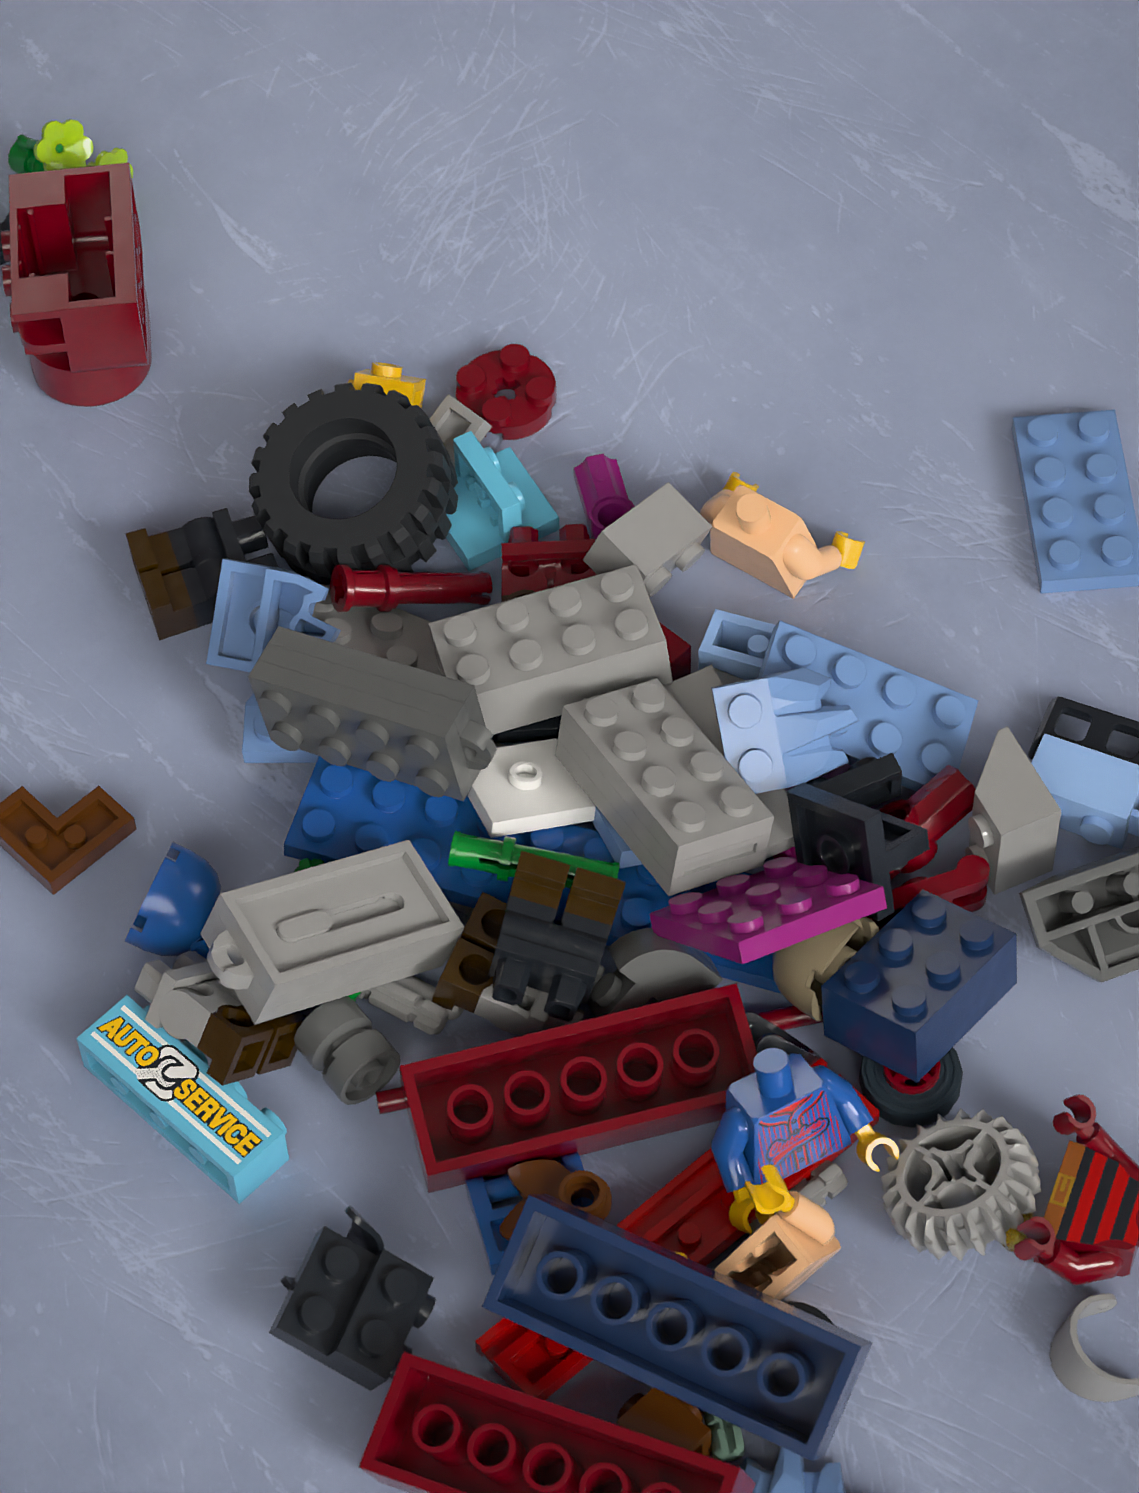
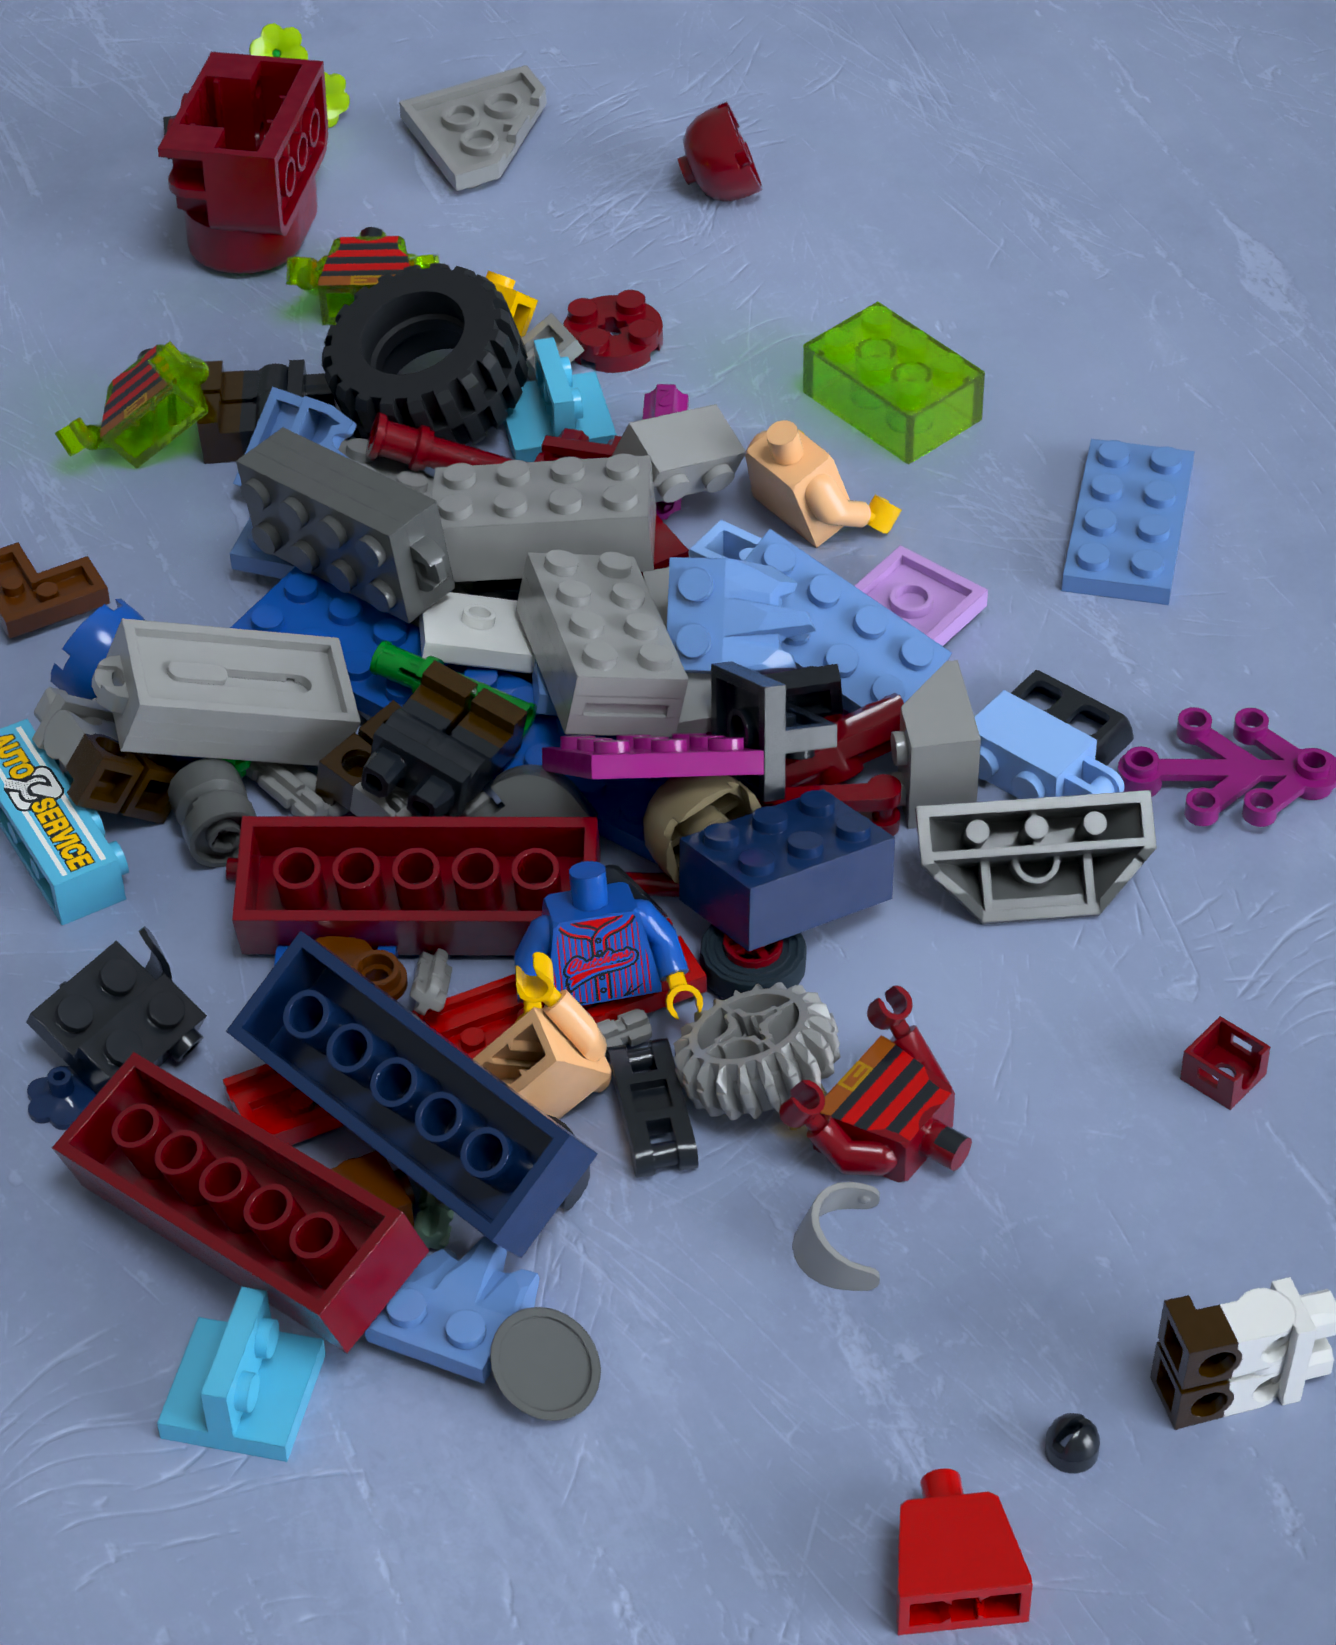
camera: 15 degrees right, 10 degrees down
none -> dark blue plant [27,1066,97,1130]
none -> clear neon green torso [54,341,209,469]
none -> torso [286,227,440,325]
none -> light grey plate [399,65,546,191]
none -> light grey axle [410,948,452,1016]
none -> black plate [606,1038,699,1178]
none -> dark red cylinder [677,101,762,201]
none -> clear neon green brick [803,301,985,465]
none -> lavender plate [855,545,988,646]

